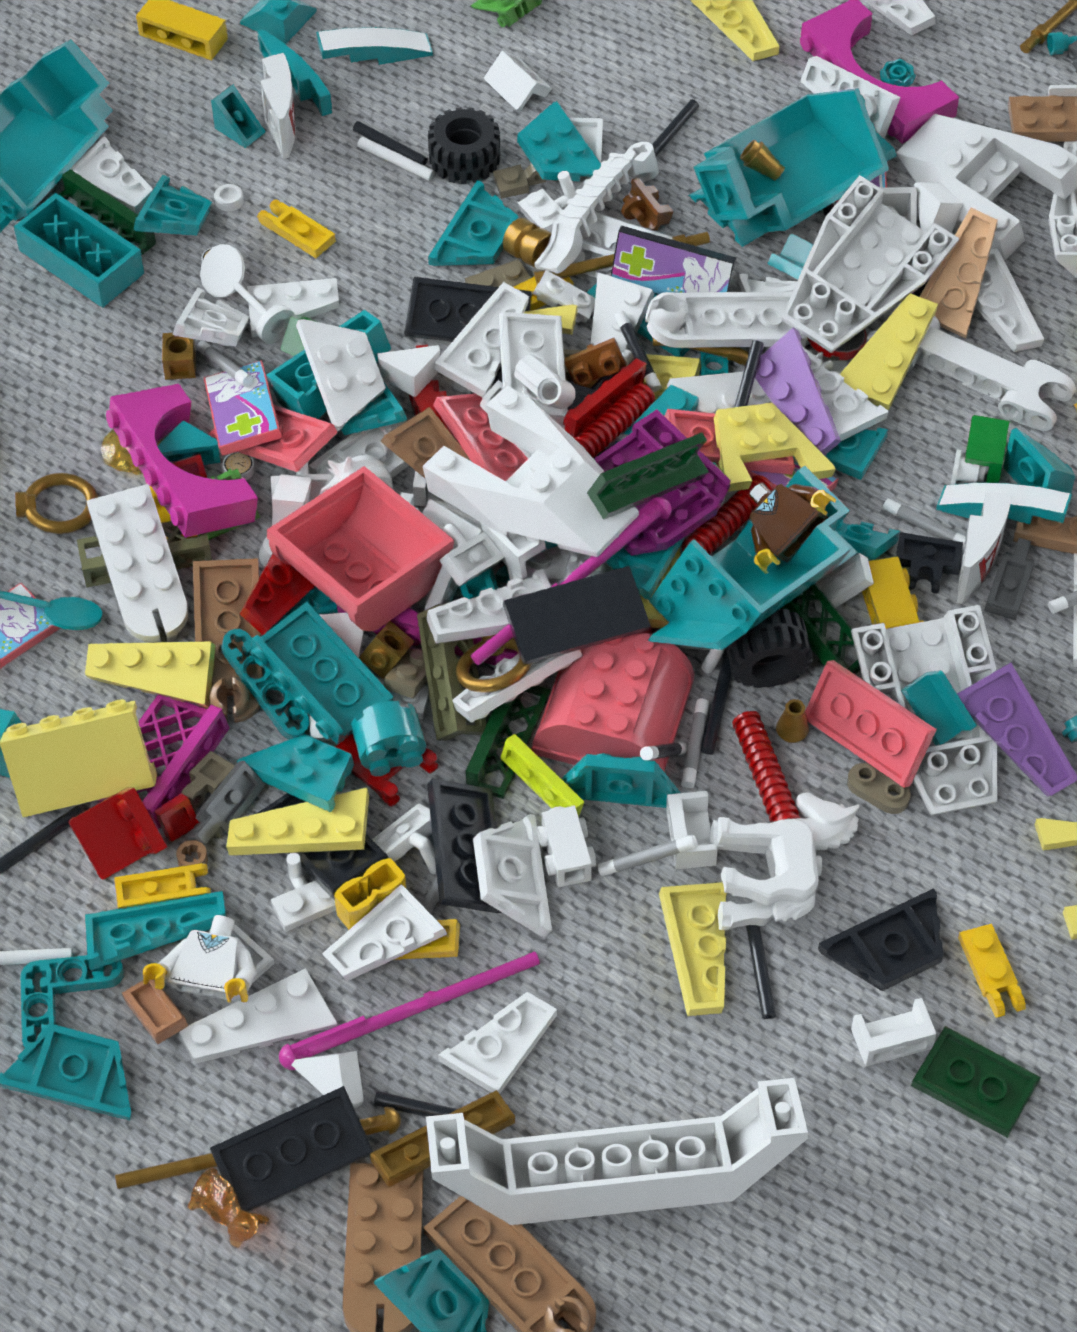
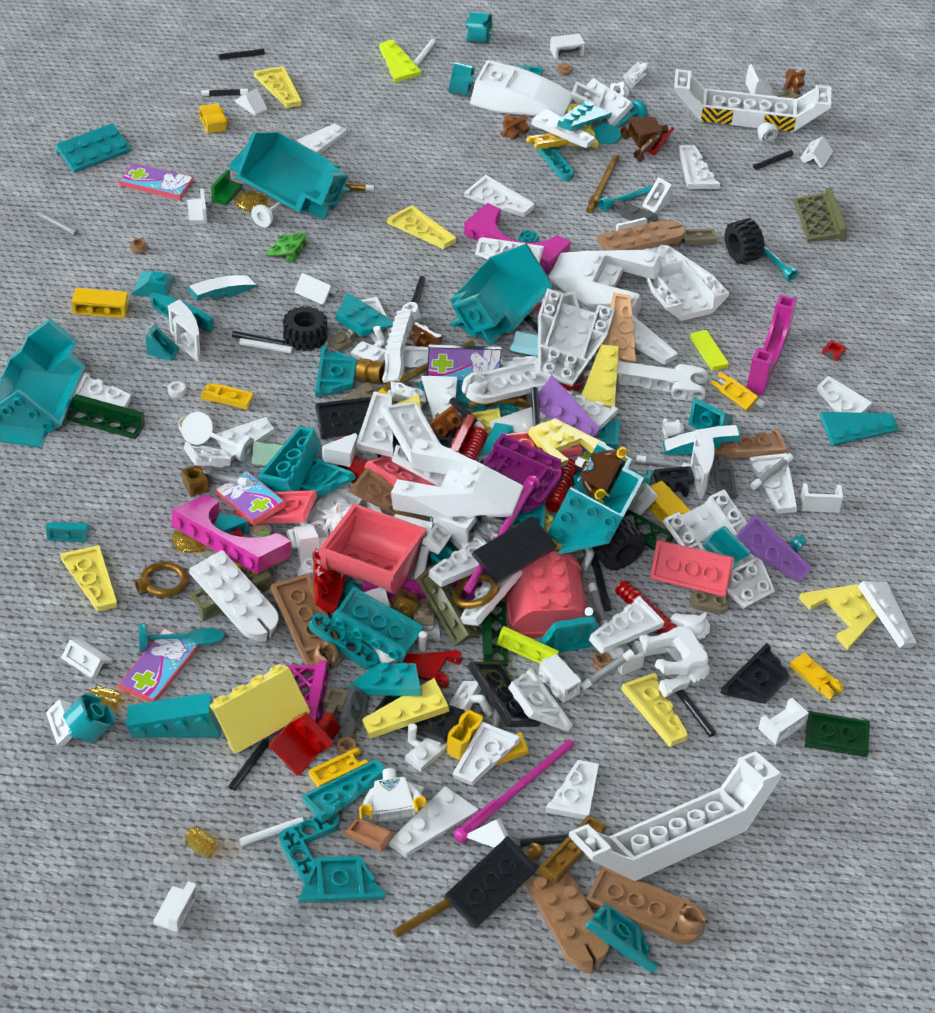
camera: 25 degrees left, 10 degrees down
teal brick [13,193,145,308] -> none
light yellow wing [85,641,216,708] -> none
teal wing [133,175,212,236] -> none
clear orange animal [188,1167,269,1248] -> none
white wing [296,319,386,431] -> none
teal brick [351,701,426,776] -> none
white piece [514,354,575,409] -> none
dark green fence [587,433,709,520] -> none
pearl gold cone [740,140,785,181] -> none
pearl gold cone [776,699,809,743] -> none
white slope [914,182,963,233] -> none
green panel [965,415,1010,483] -> none
none -> white wing [589,596,664,654]
none -> medium nougat bush [593,652,612,671]

